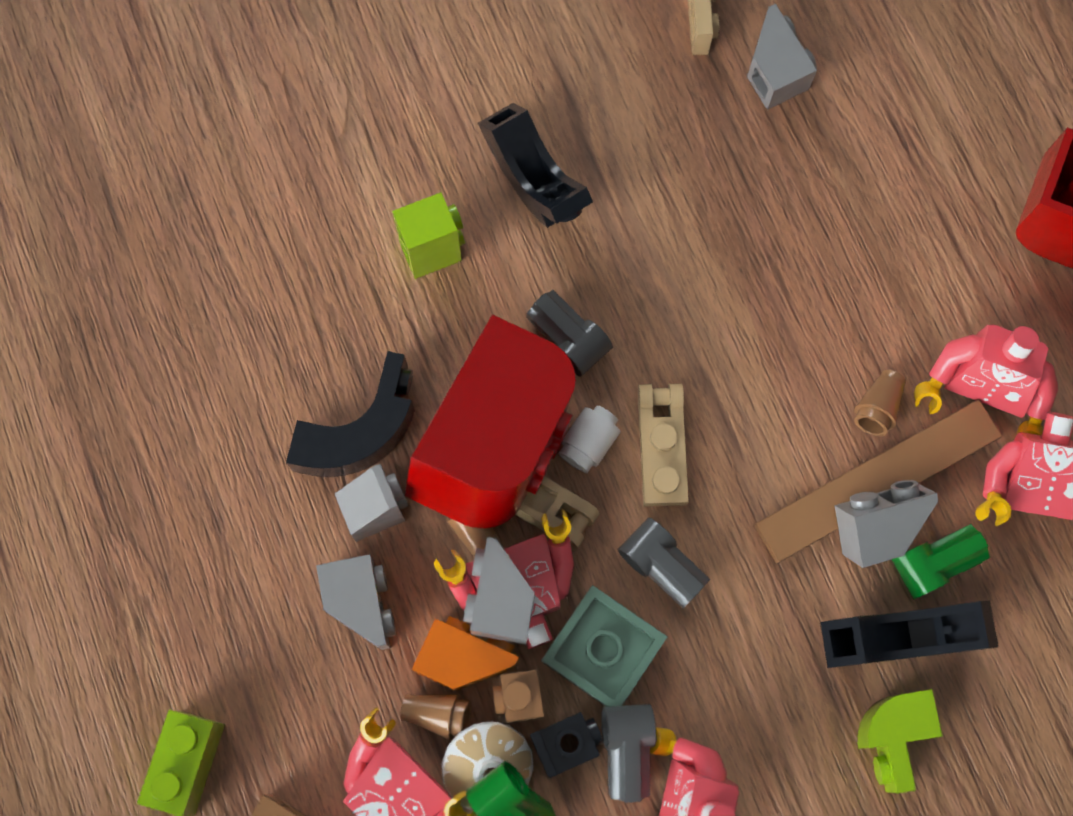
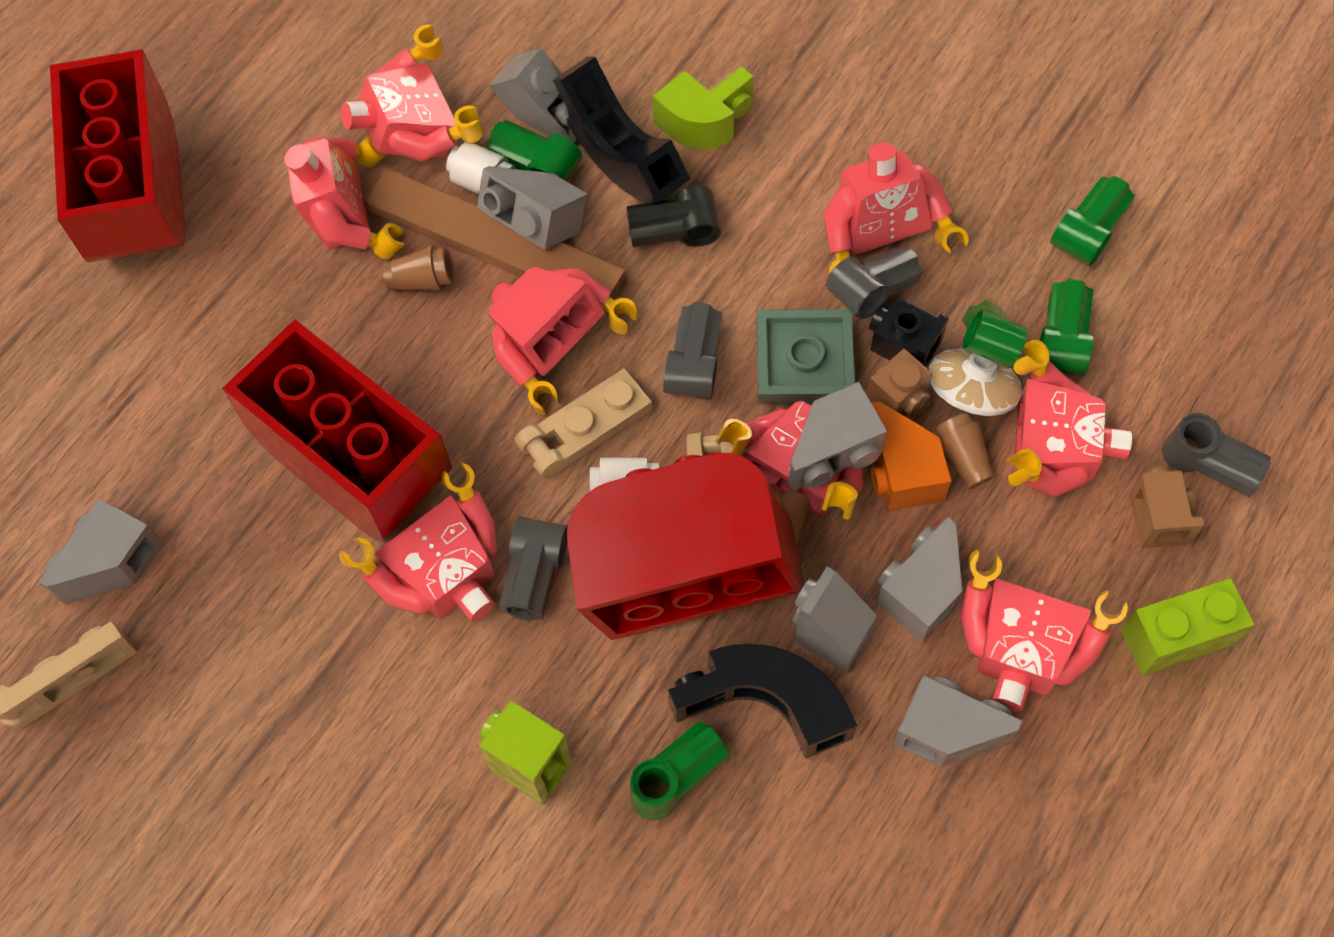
camera: 120 degrees left, 10 degrees down
black arch [478,103,593,228] -> none
none -> red brick [222,319,452,542]
none -> coral torso [339,462,498,623]
none -> white brick [446,142,516,194]
none -> coral torso [488,267,637,415]
none -> light grey slope [489,48,577,143]
none -> pearl dark grey piece [626,186,721,247]
none -> green piece [630,721,730,820]
none -> light grey slope [892,675,1022,767]
none -> coral torso [960,550,1128,712]

